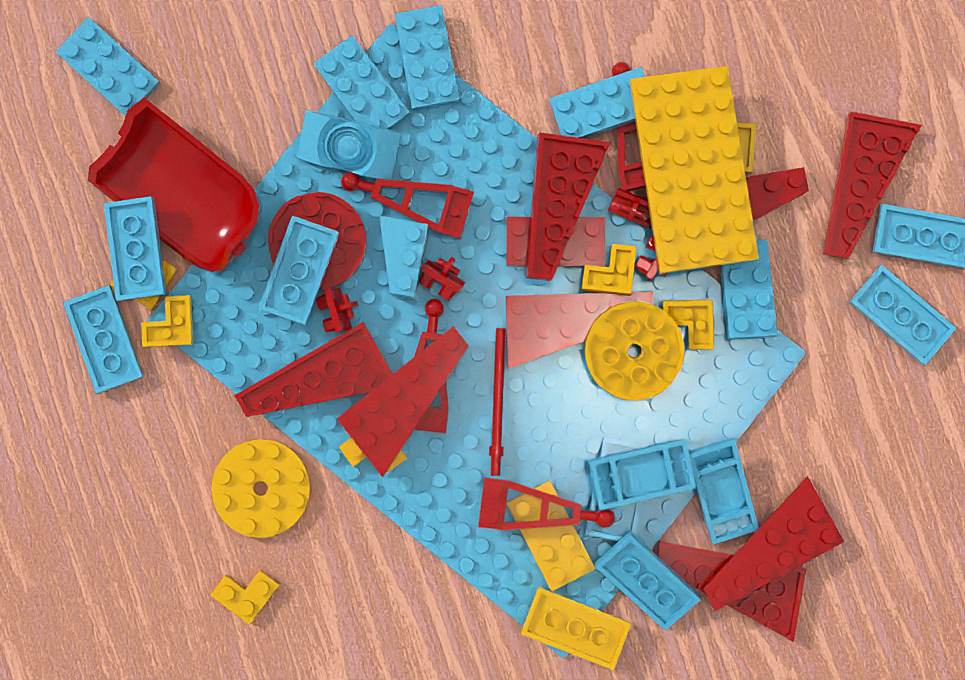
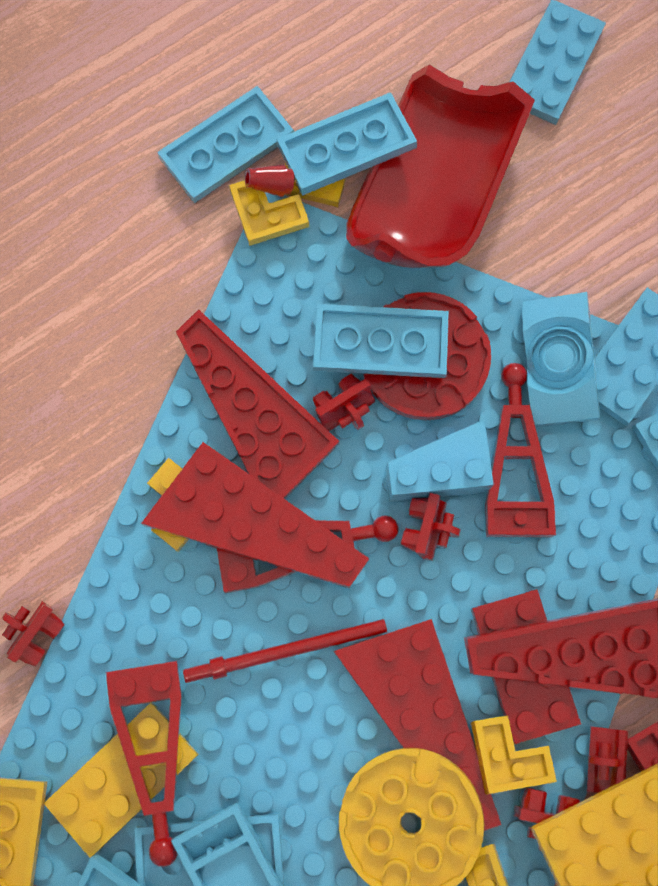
camera: 70 degrees right, 10 degrees down
yellow plate [212,439,311,538] -> none
none -> red hips [2,601,64,666]
none -> red cone [245,165,294,197]

